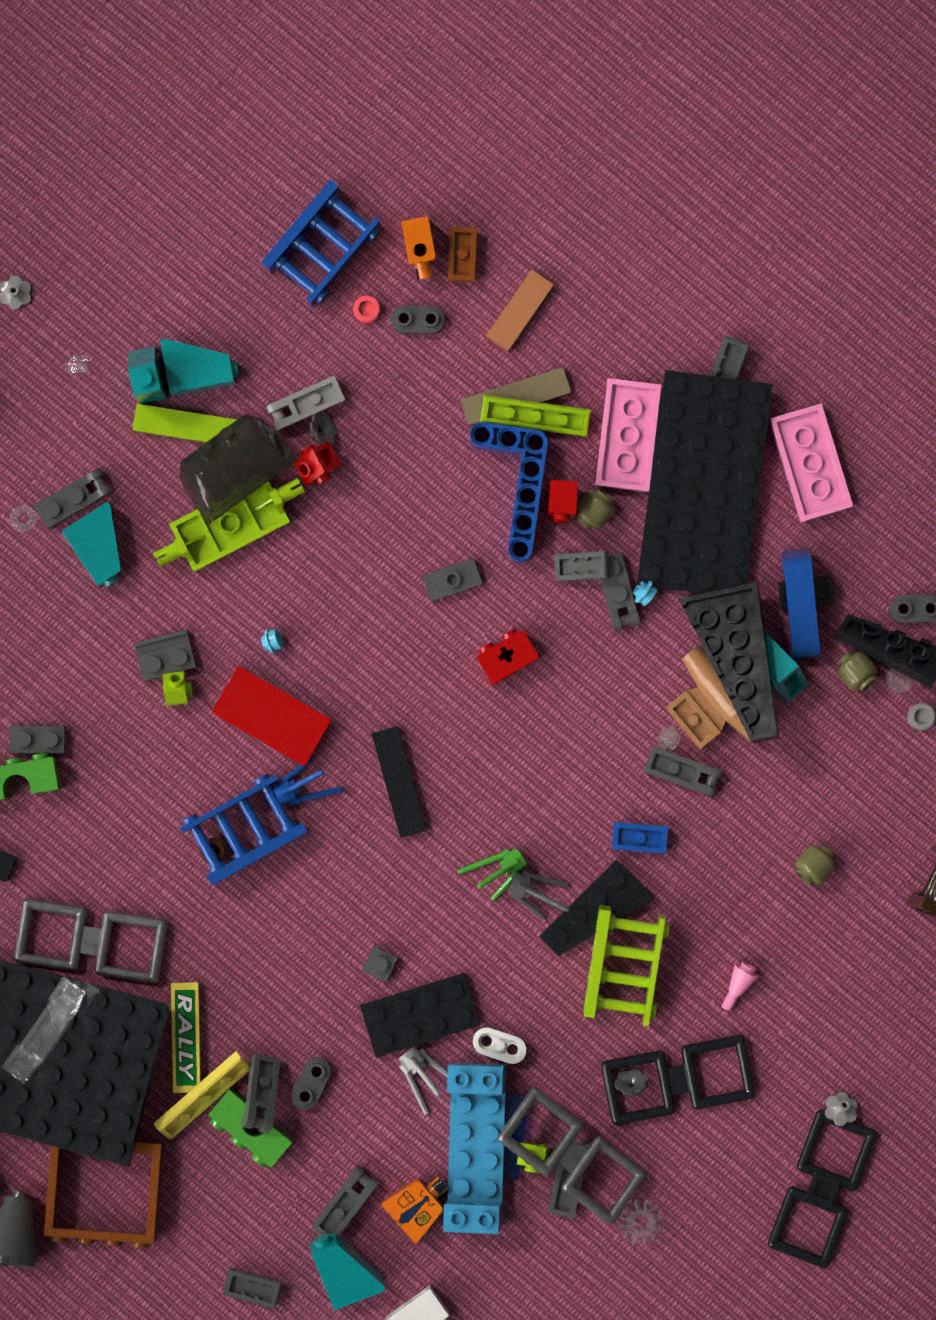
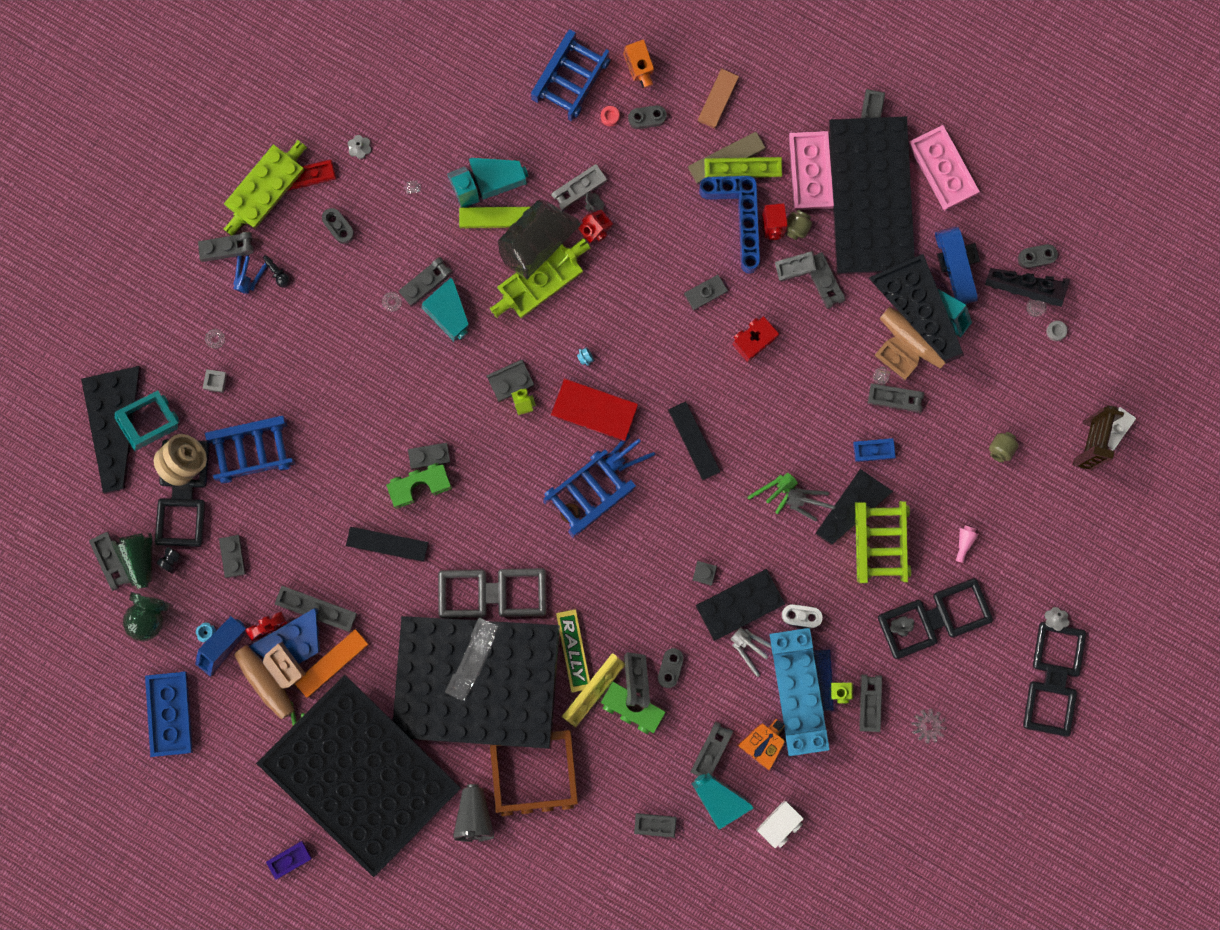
camera: 10 degrees left, 5 degrees down
dark orange plate [448,226,477,283] -> none
flat silver bar [498,1087,646,1225] -> none
medium azure plate [633,581,657,606] -> none
olive head [838,651,878,692] -> none

